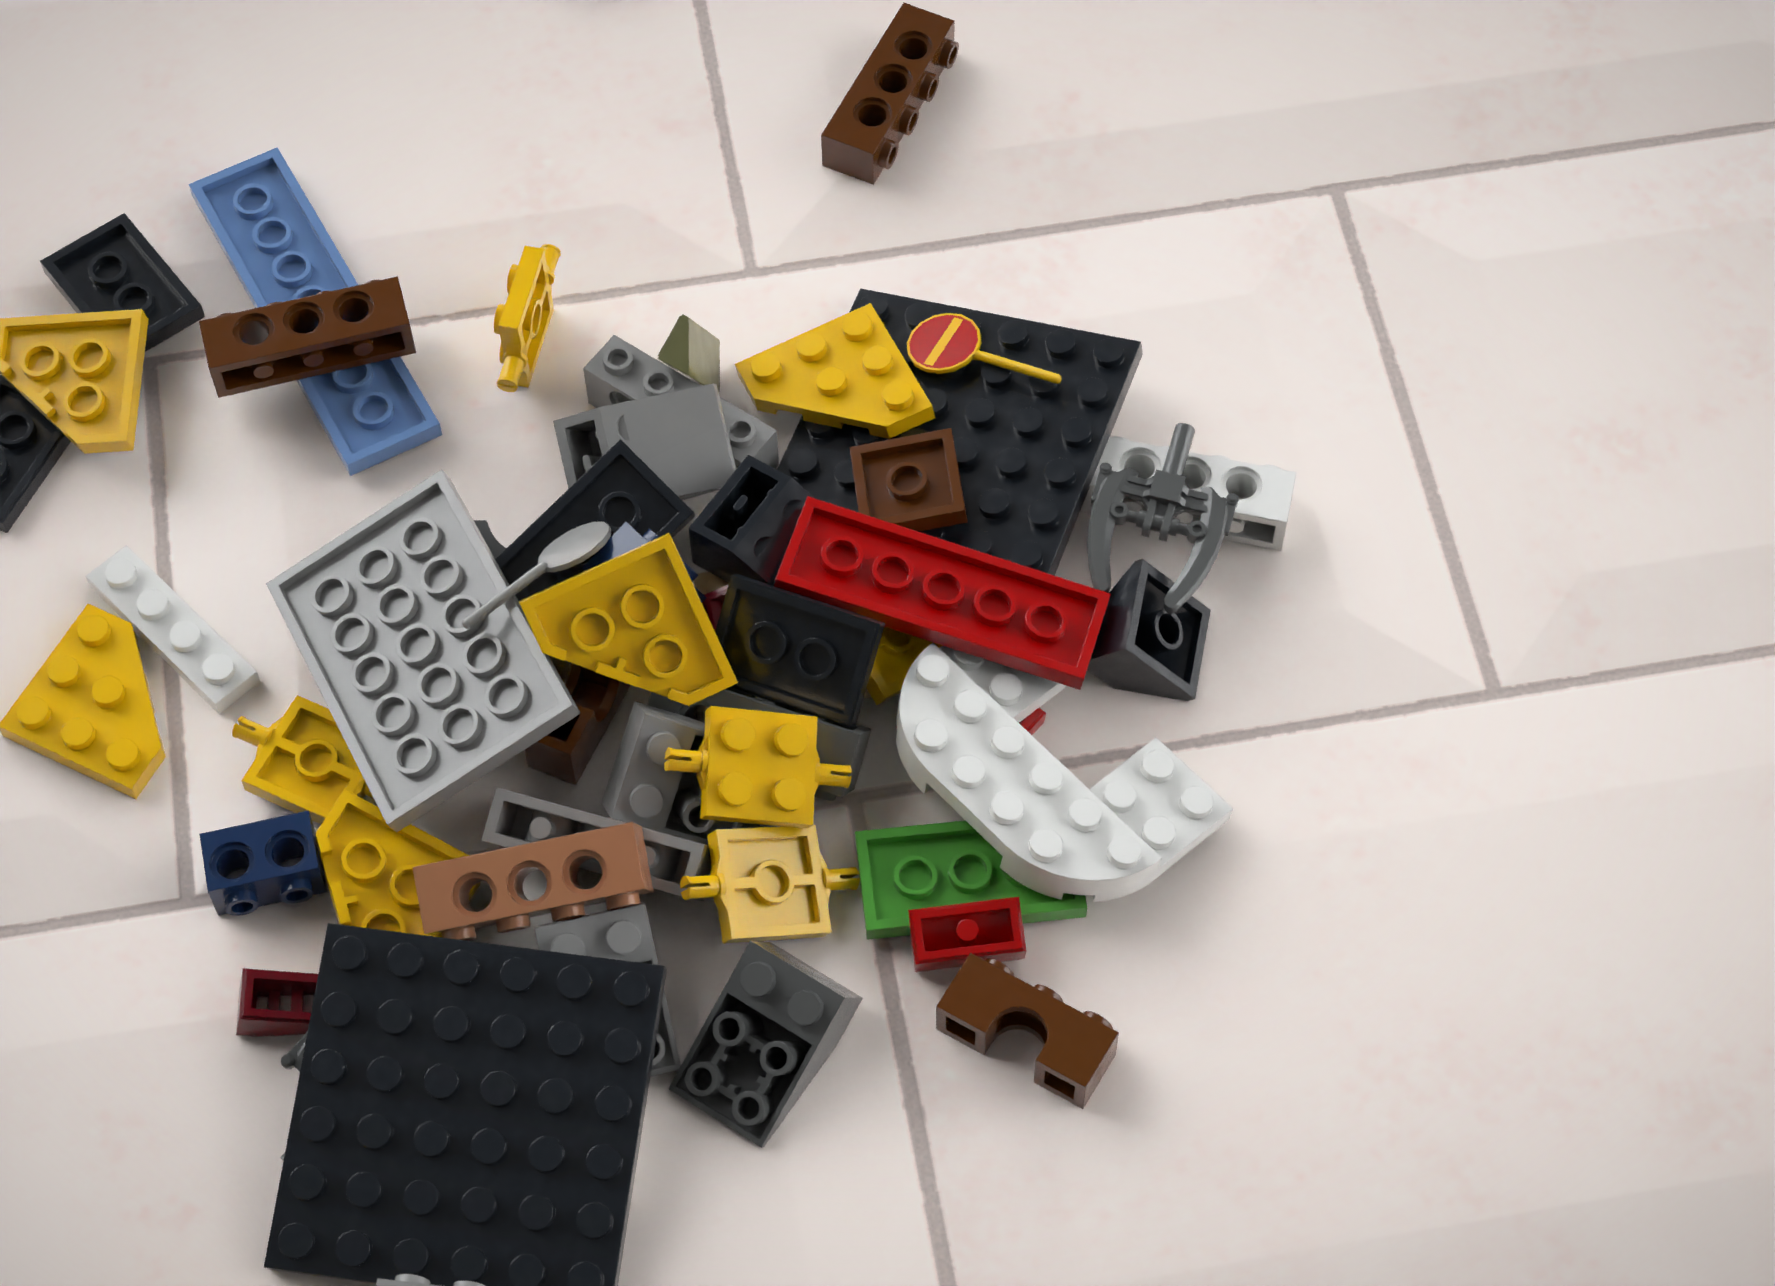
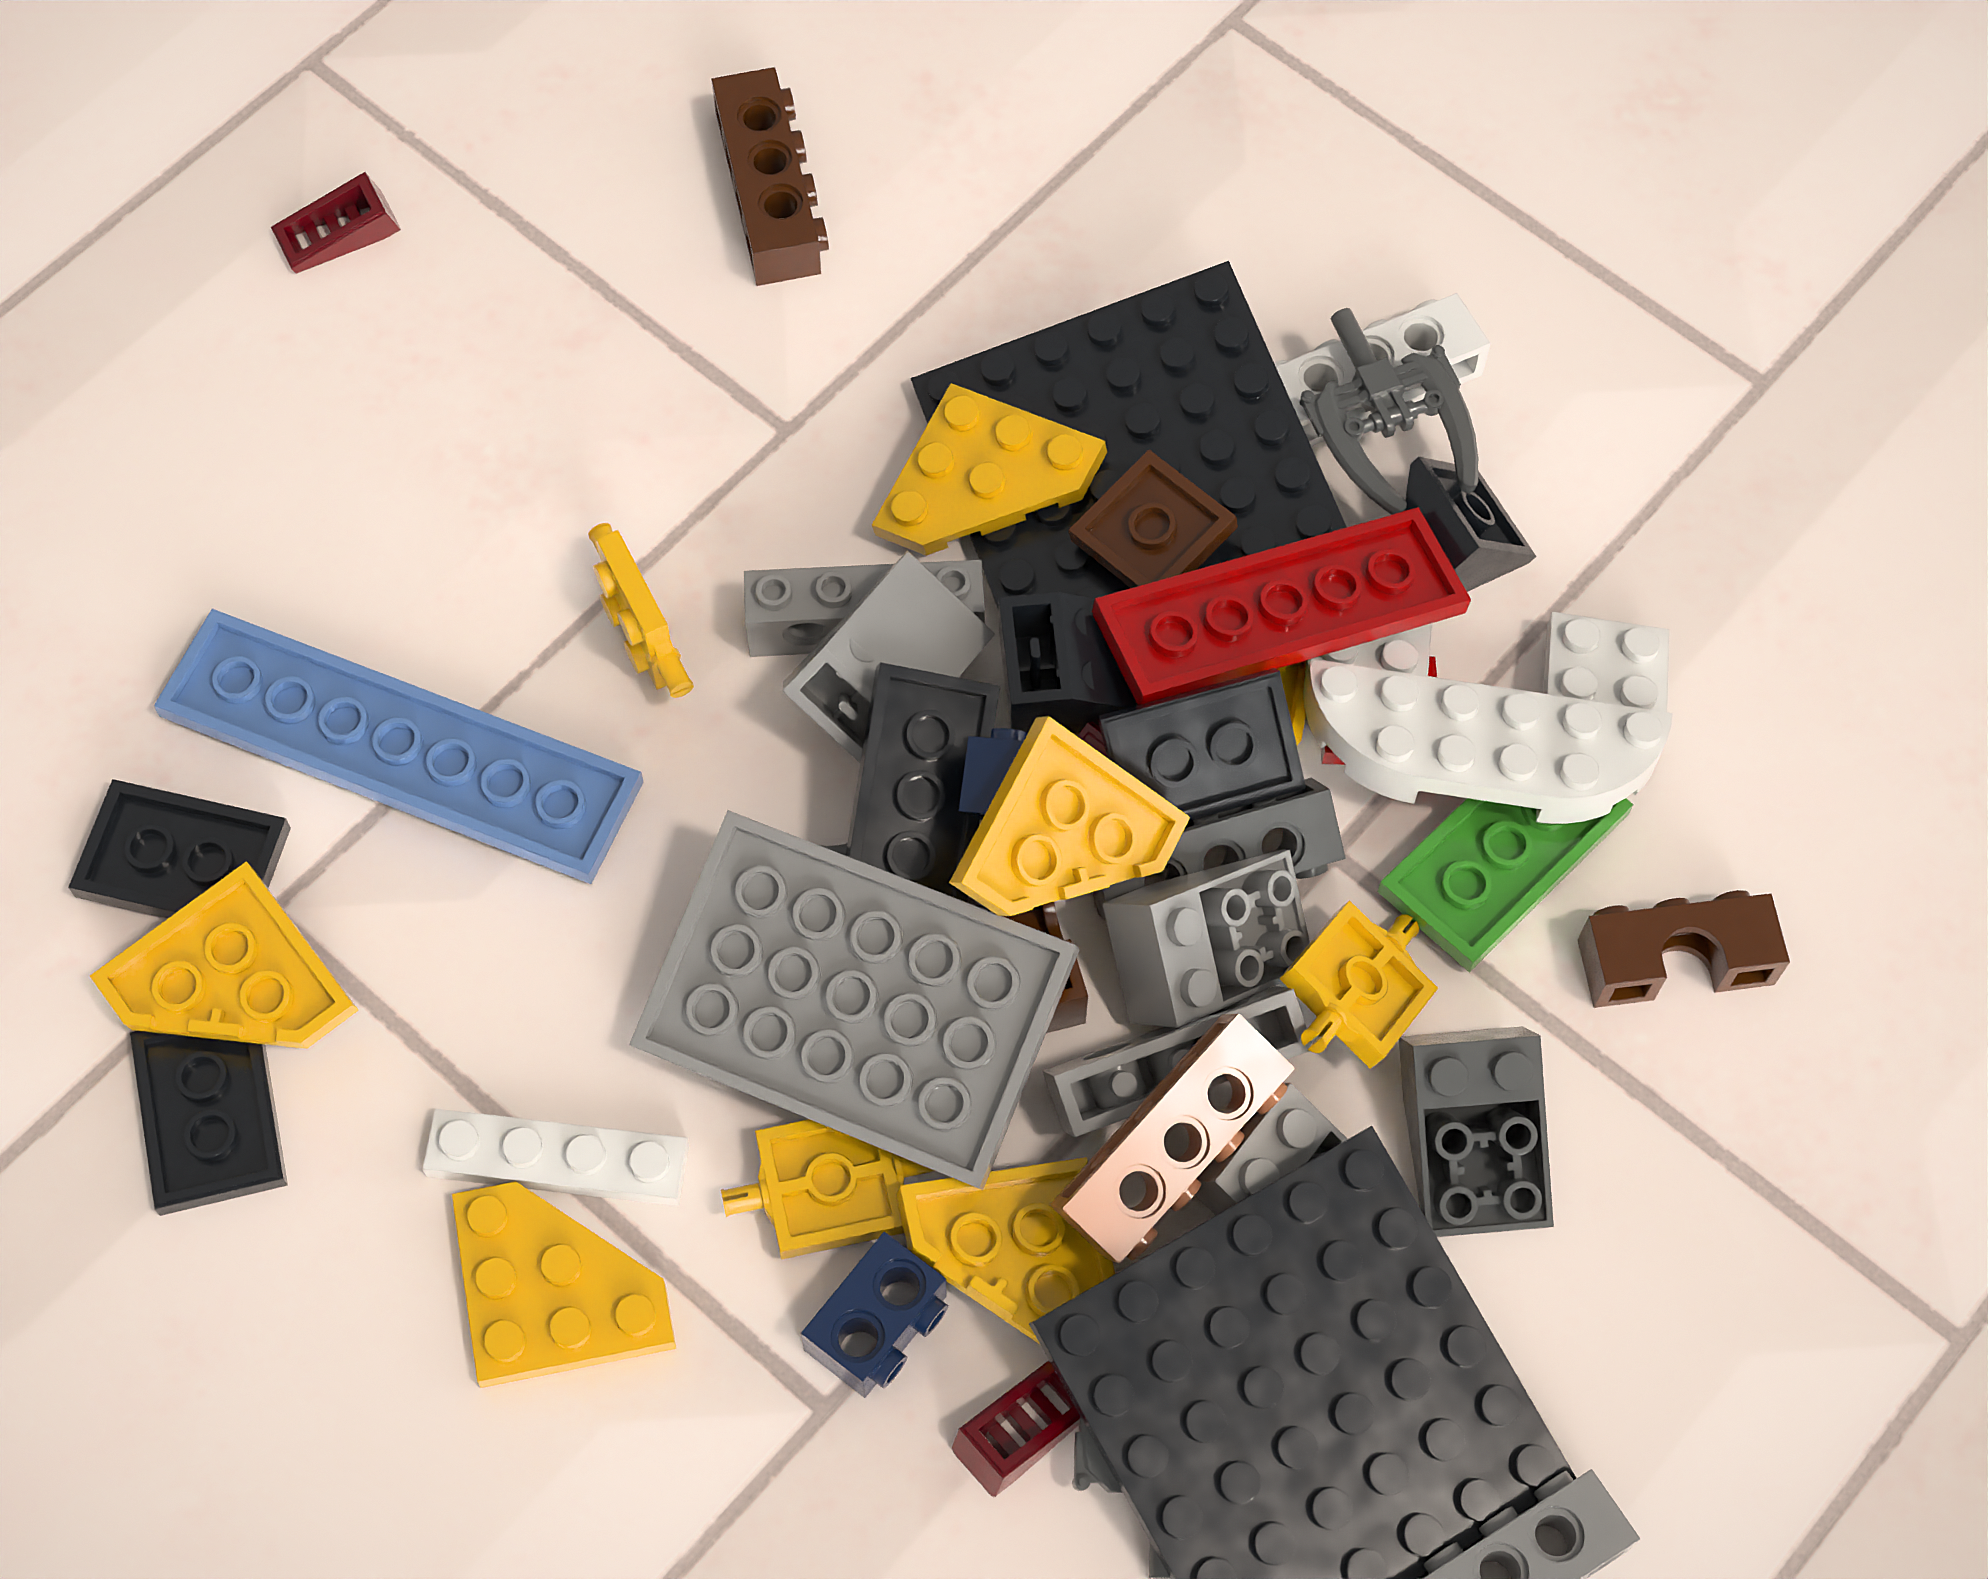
camera: 40 degrees left, 5 degrees up
reddish brown brick [199,276,416,398] -> none
light grey piece [462,522,611,629] -> none
olive slope [657,314,720,392] -> none
yellow plate [664,706,852,829] -> none
piece [907,313,1062,384] -> none
red slope [908,897,1027,972] -> none

